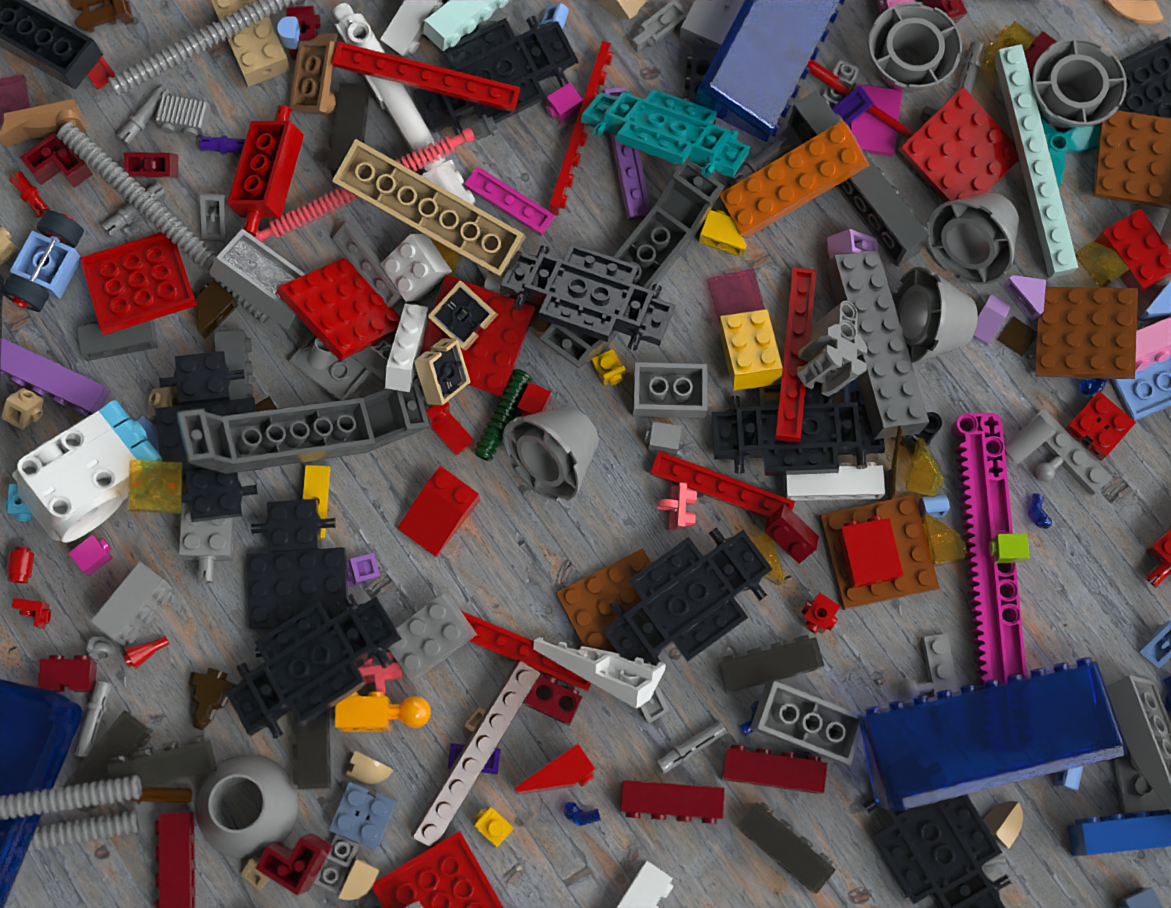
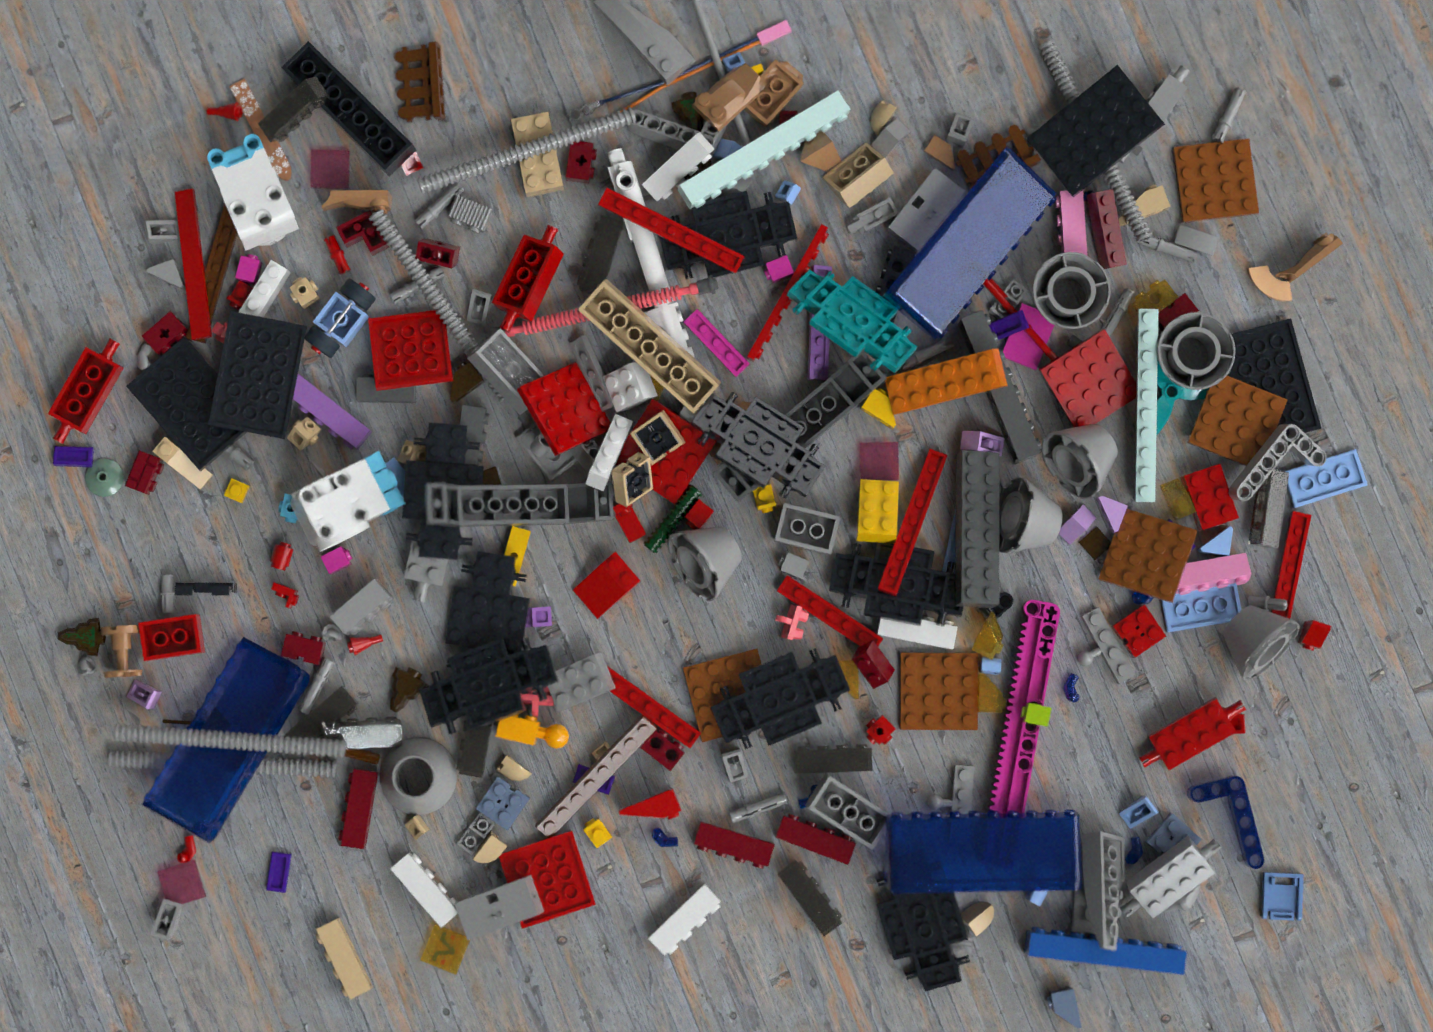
camera: 15 degrees right, 10 degrees up
clear yellow tile [128,460,182,514] -> none
dark purple pin [199,135,245,154] -> none
dark red brick [255,833,333,896] -> none
light blue brick [277,17,300,49] -> none
medium nougat slope [289,33,338,115] -> none
white wedge [533,637,666,709] -> none
light grey connector [797,301,867,396] -> none
red brick [838,516,904,589] -> none
dark brown piece [888,425,903,500] -> none
light grey brick [1004,415,1056,464] -> none

